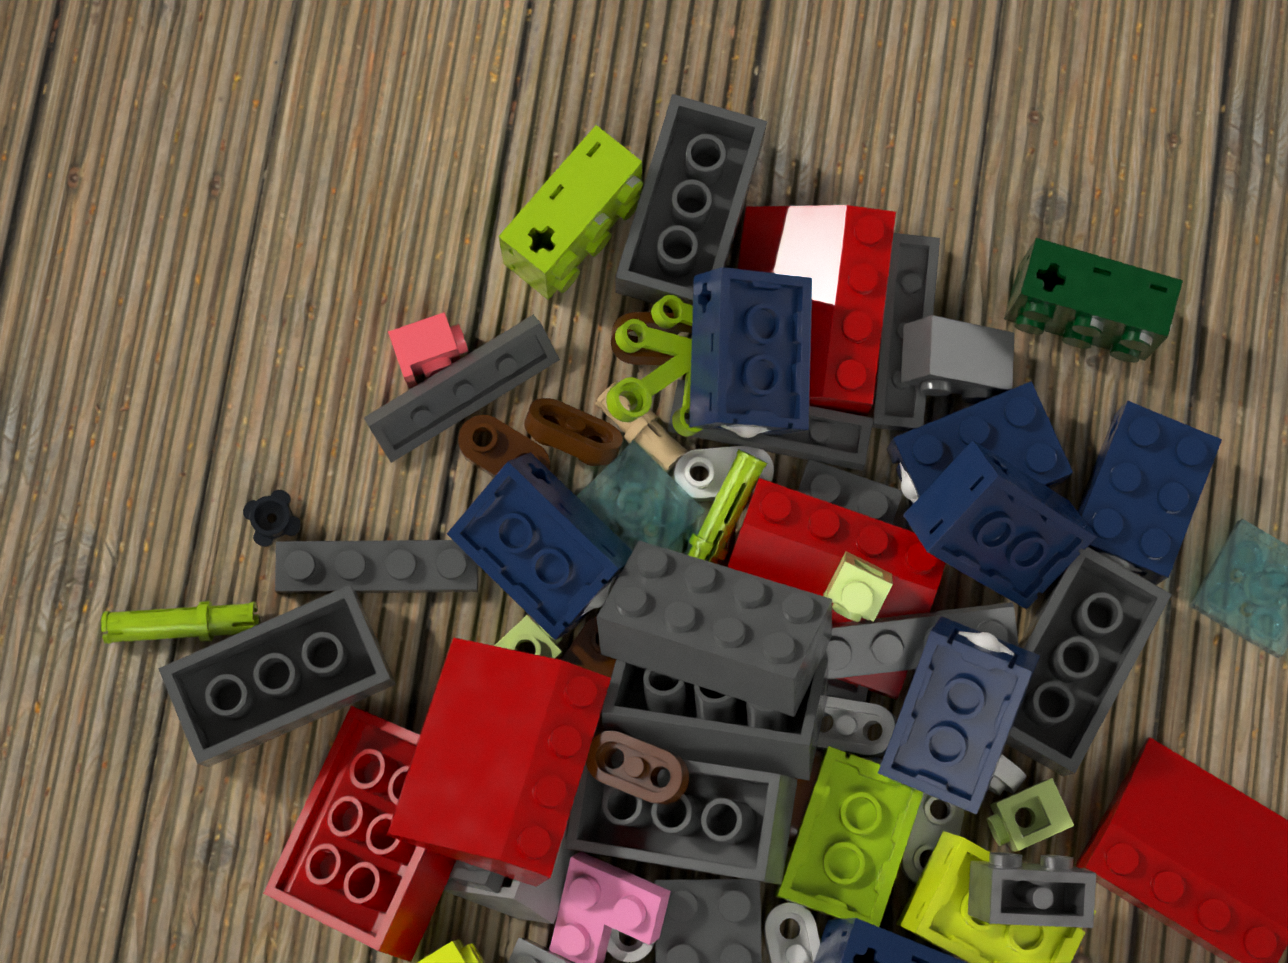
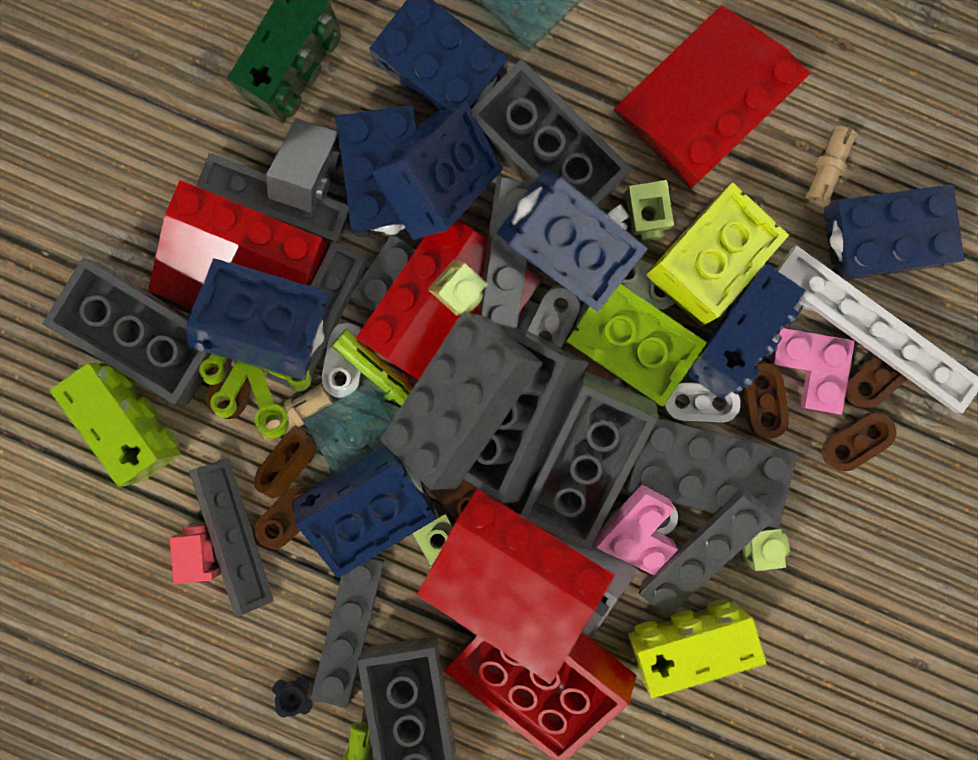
camera: 70 degrees left, 10 degrees up
reddish brown plate [586,731,689,804] -> none
flat silver brick [968,852,1096,928] -> none

